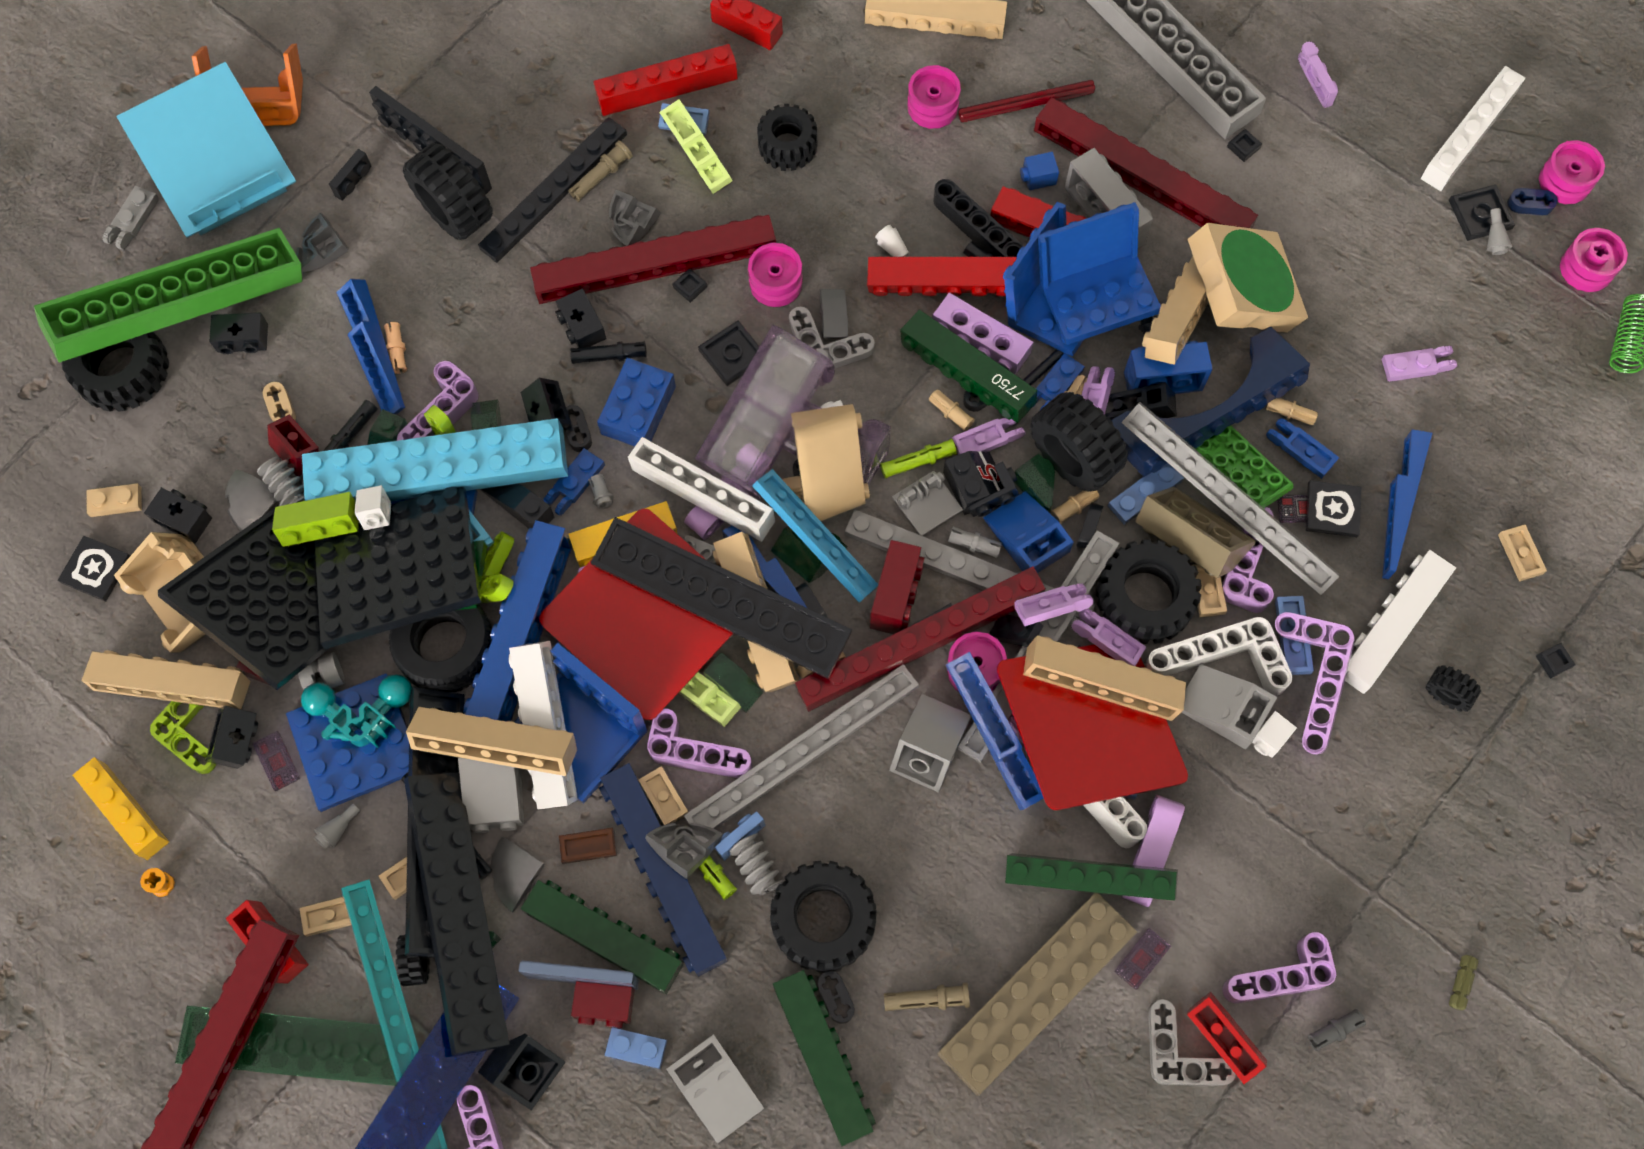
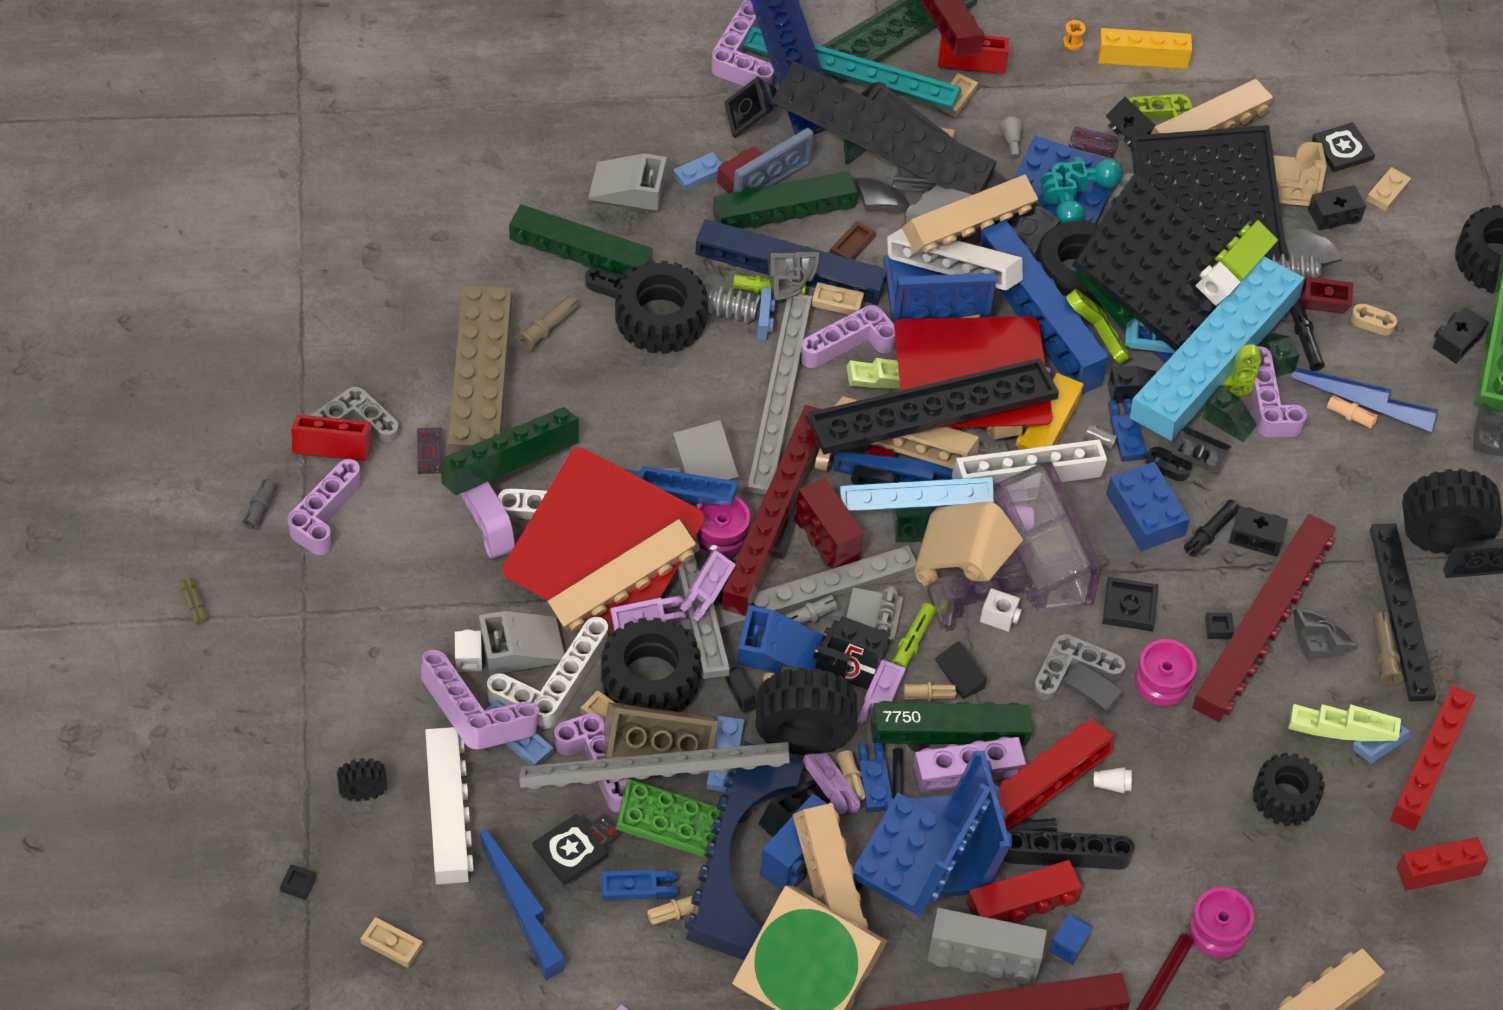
camera: 130 degrees right, 15 degrees down
clear green slope [704,652,763,713] -> none
none -> black slope [935,641,986,699]

